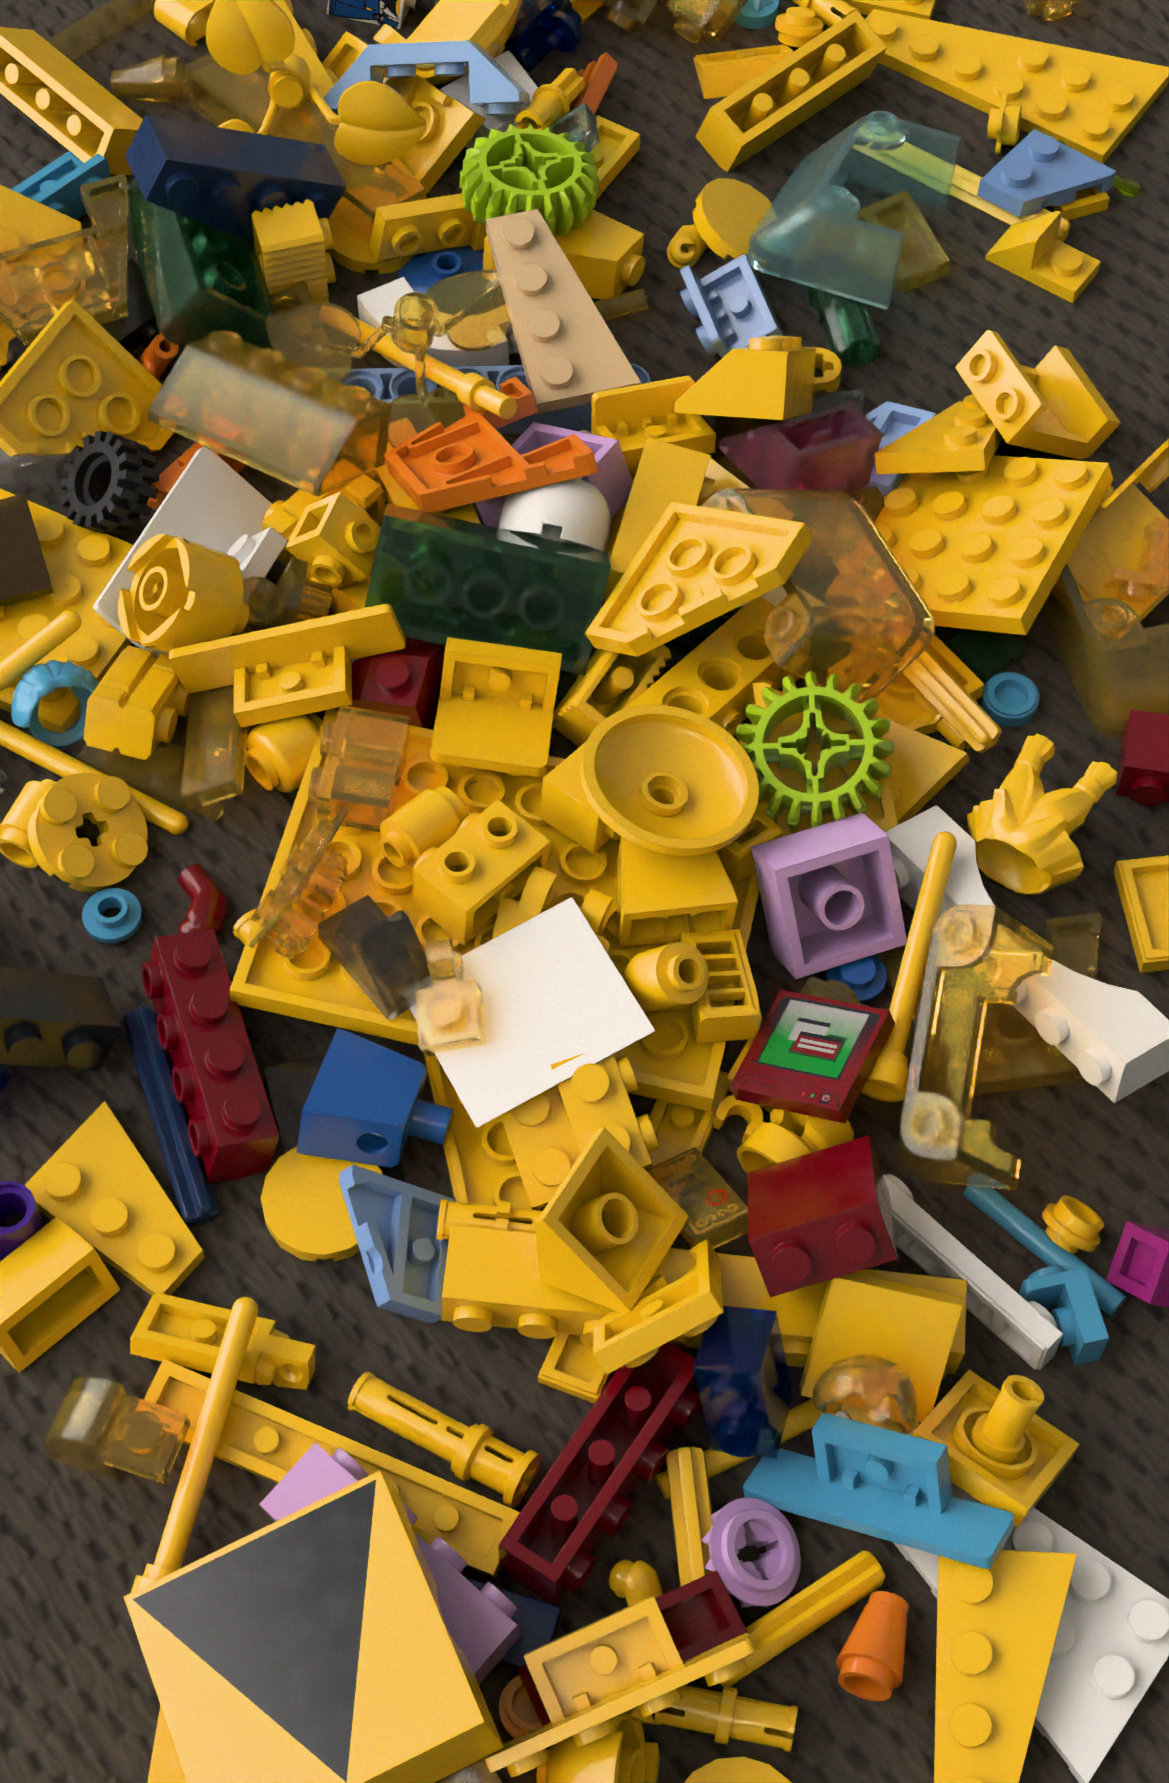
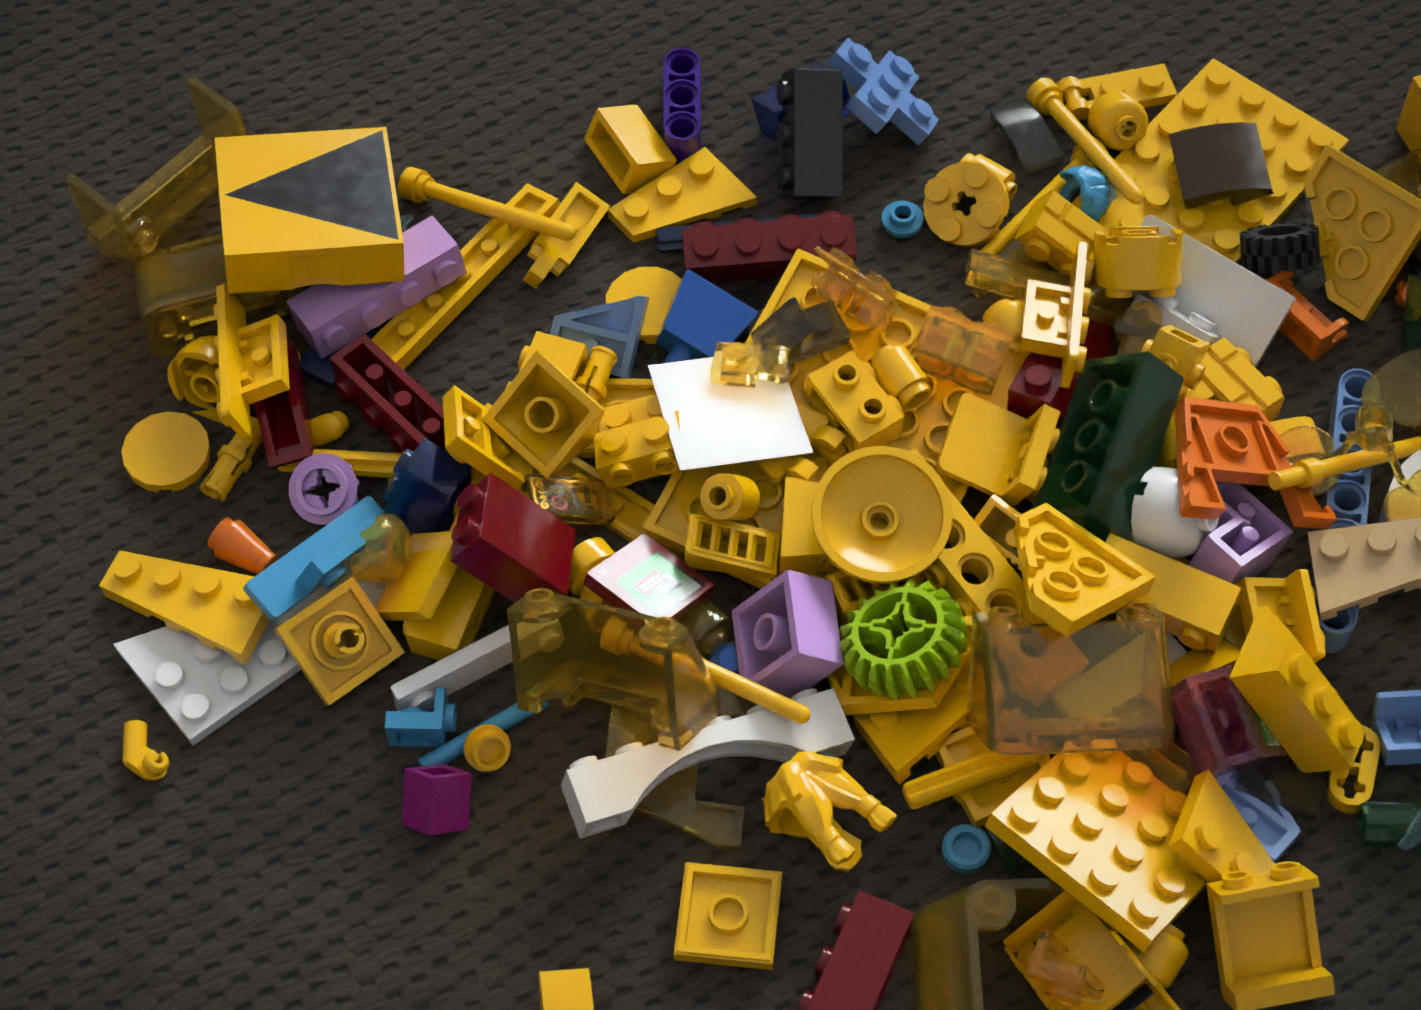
camera: 105 degrees right, 0 degrees up
clear yellow brick [43,1377,191,1484] -> none
clear yellow slope [147,331,392,497] -> none
dark red arm [177,864,229,935] -> none
yellow pin [347,1371,542,1508] -> none
yellow axle [719,1550,886,1687] -> none

